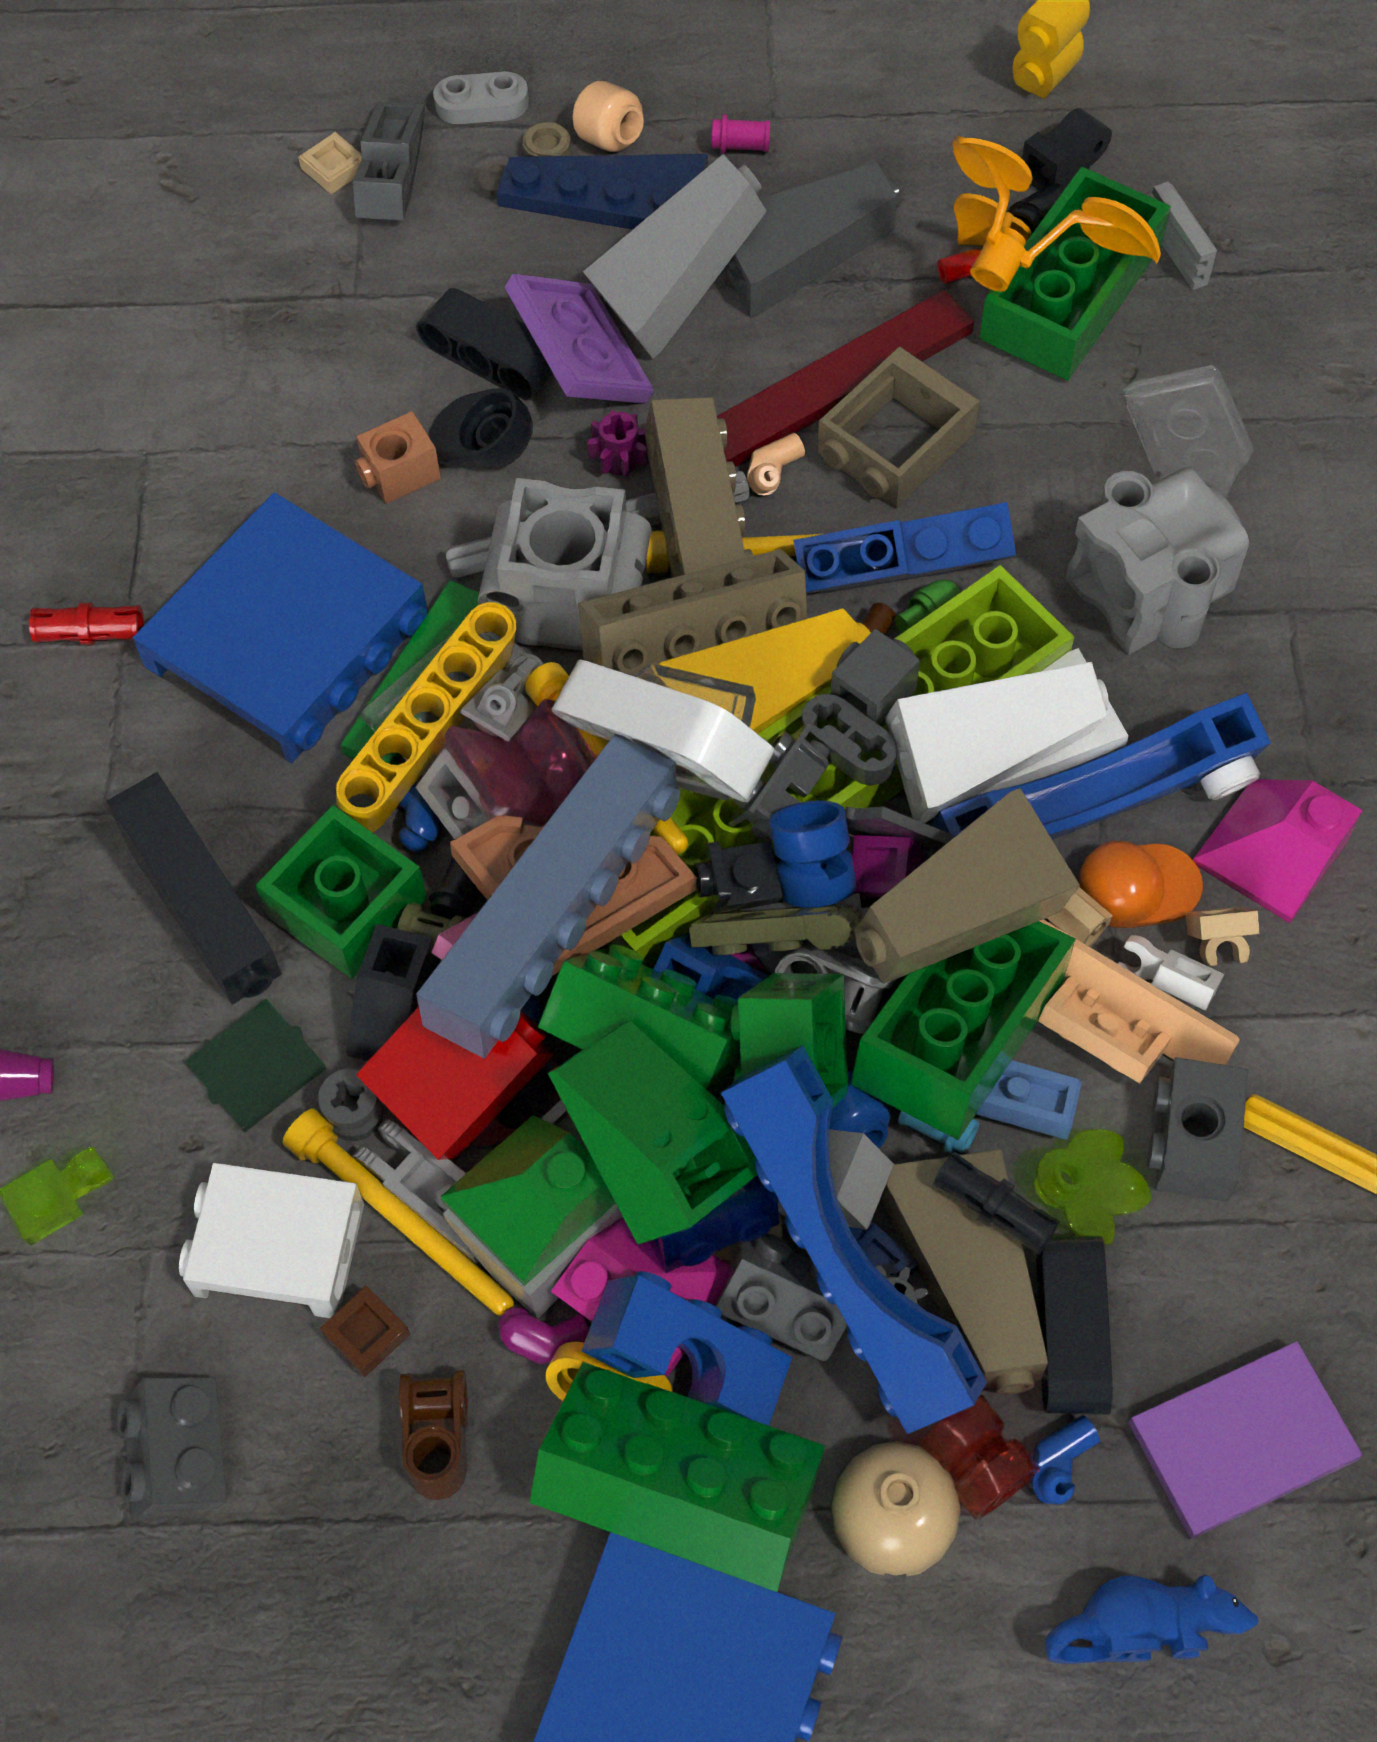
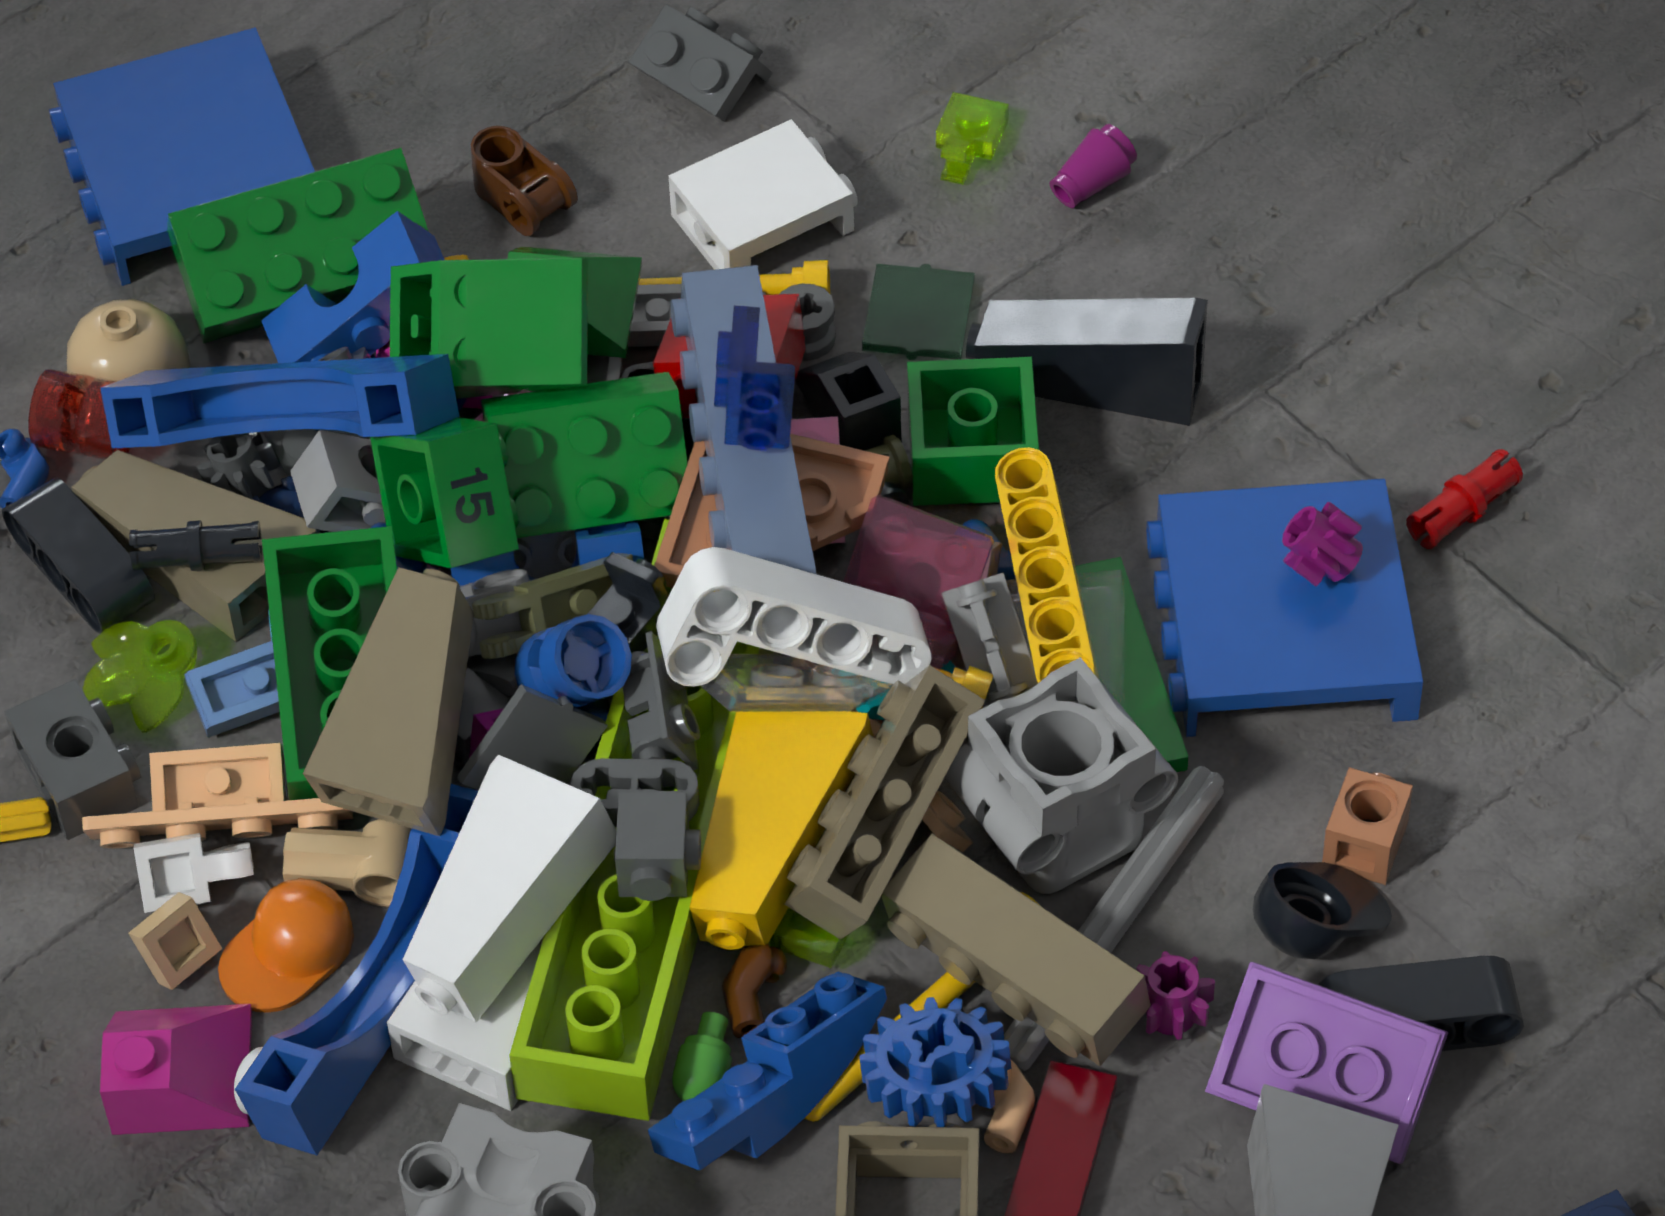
camera: 140 degrees right, 10 degrees down
reddish brown plate [320,1286,411,1378] -> none
none -> clear blue bracket [714,305,795,451]
none -> blue gear [859,997,1012,1127]
none -> magenta gear [1282,502,1363,586]

